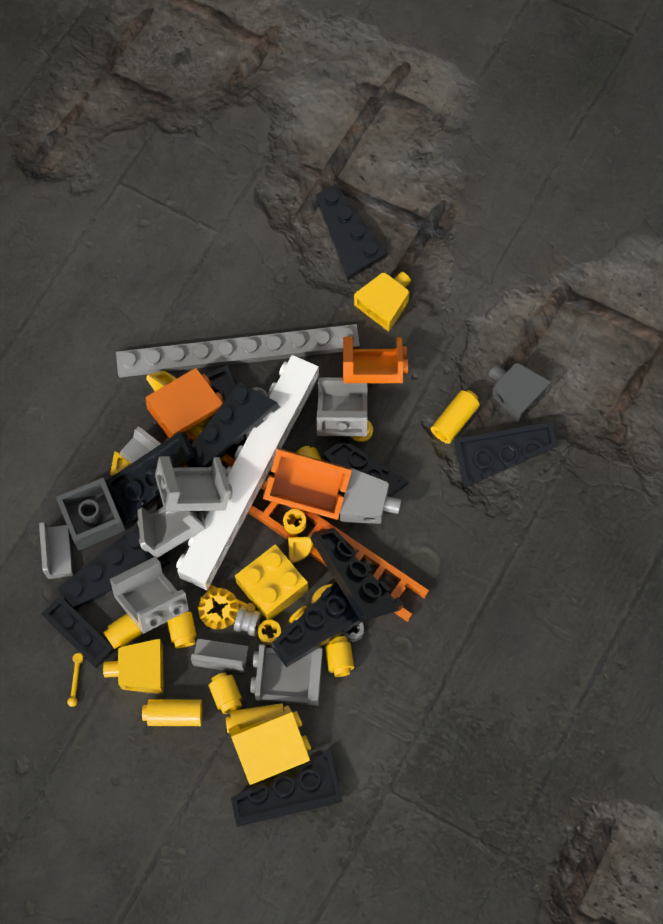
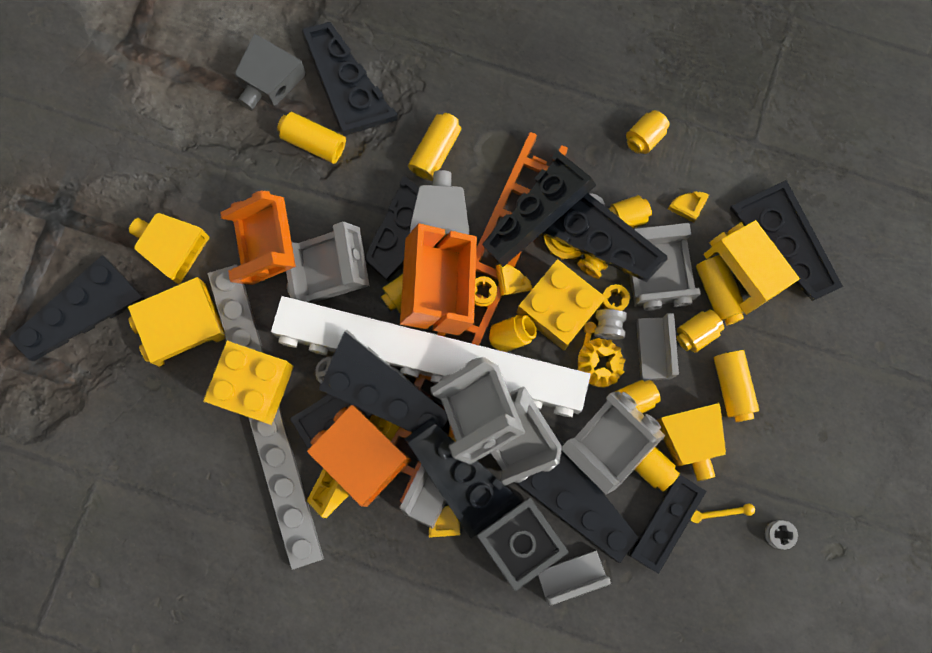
camera: 105 degrees left, 10 degrees up
none -> yellow panel [128,277,226,367]
none -> yellow brick [203,341,294,425]
none -> yellow brick [408,113,461,181]
none -> yellow brick [489,315,537,352]
none -> yellow brick [626,110,669,154]
none -> yellow tile [668,191,709,223]
none -> light grey bush [765,520,798,550]

